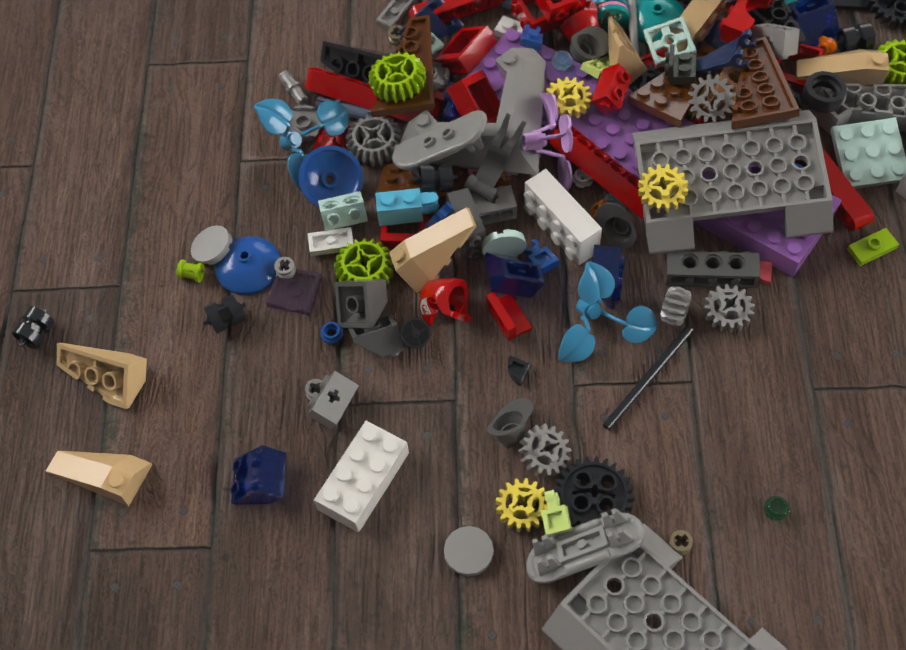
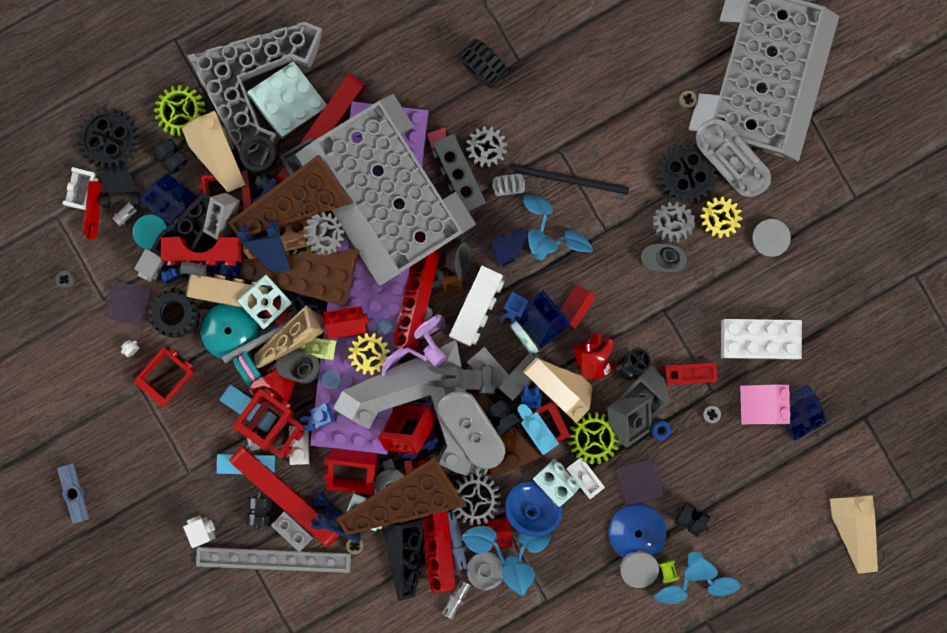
camera: 120 degrees left, 25 degrees up
tan wedge [57,343,147,409] -> none
light grey bush [274,256,296,279] -> none
light grey brick [307,371,359,429] -> none
lime gear [369,52,426,103] -> none
black tile [508,355,531,386] -> none
yellowish green plate [541,490,572,537] -> none
light yellow gear [638,164,688,213] -> none
pearl dark grey bracket [665,44,696,85] -> none
clear green plate [764,496,789,521] -> none
orange plate [816,36,837,56] -> none
lime plate [847,228,899,266] -> none
none -> clear light blue plate [376,318,394,336]
none -> black tyre [458,38,508,89]
none -> dark azure plant [653,552,741,604]
none -> red plate [662,363,717,385]
none -> bright pink brick [740,385,790,424]

